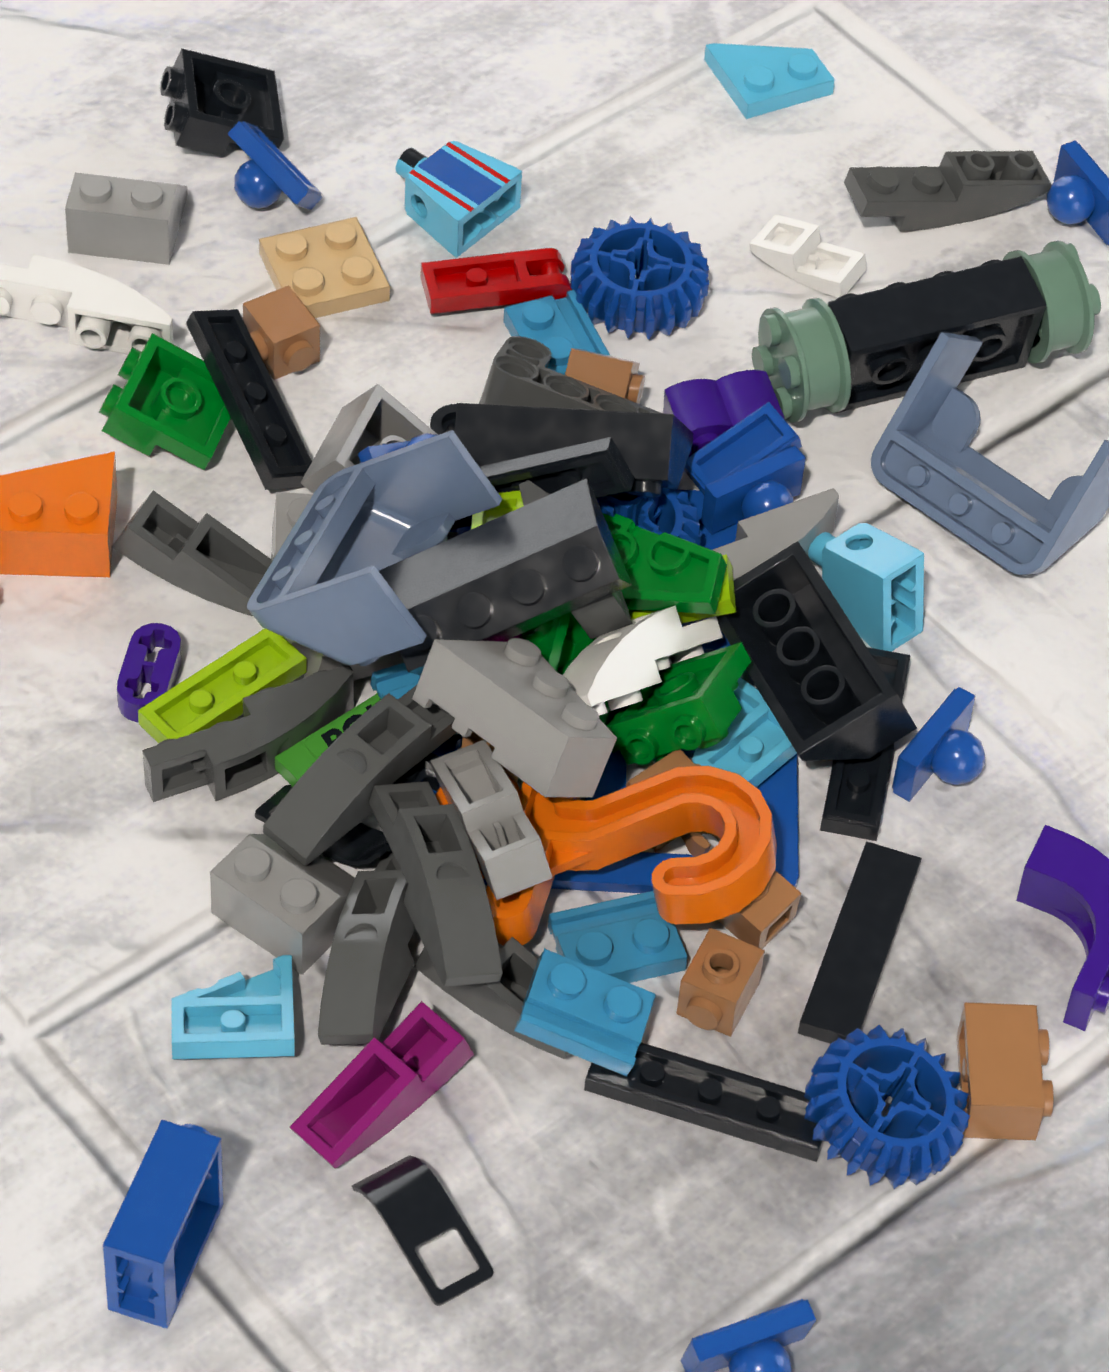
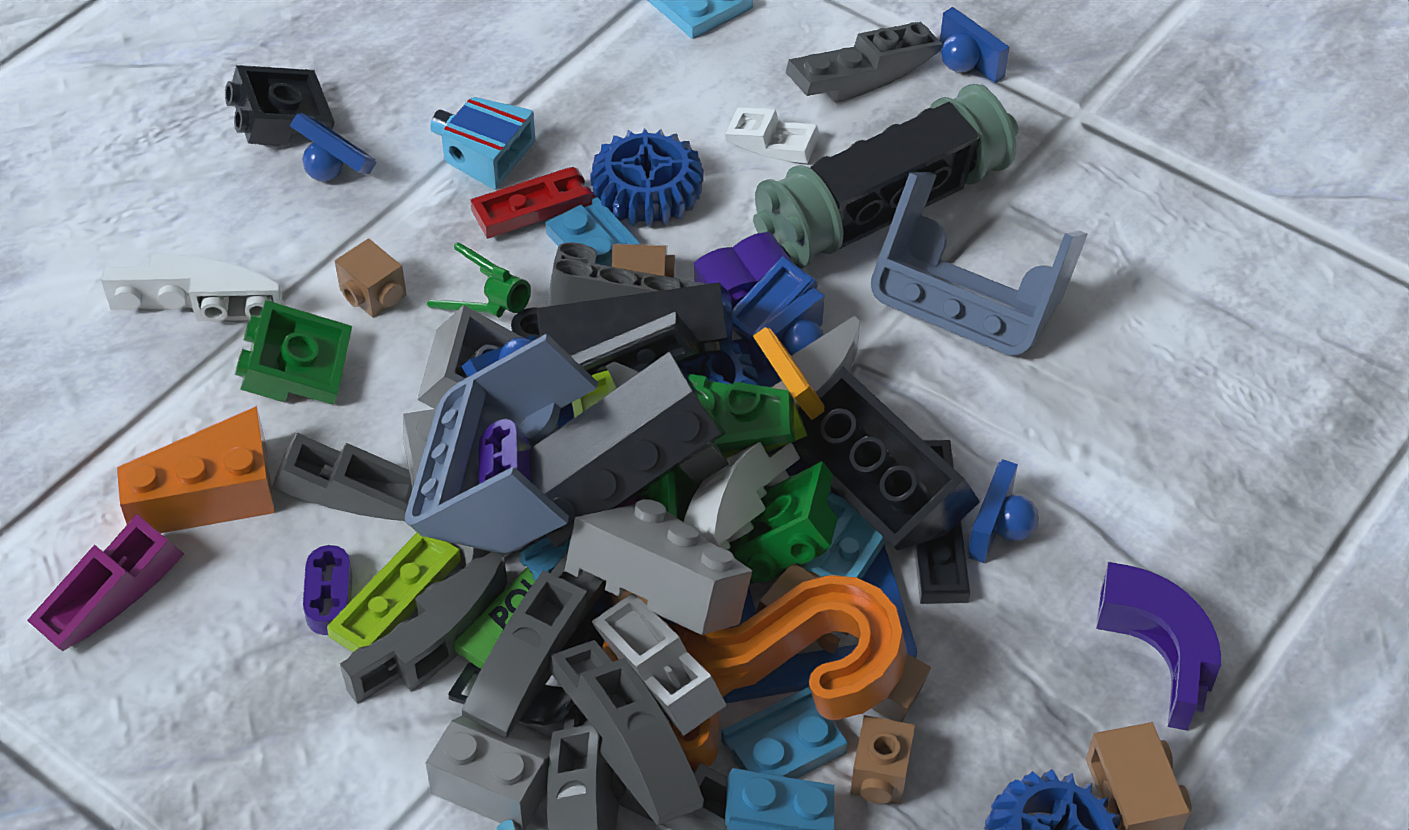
camera: 10 degrees left, 0 degrees up
light grey slope [65,172,188,265] -> none
black tile [186,309,312,490] -> none
tan plate [259,217,390,318] -> none
black tile [798,841,922,1044] -> none
medium azure torso [808,523,924,652] -> none
none -> green plant [427,242,531,318]
none -> dark purple beam [478,419,530,484]
none -> light orange tile [753,327,825,420]

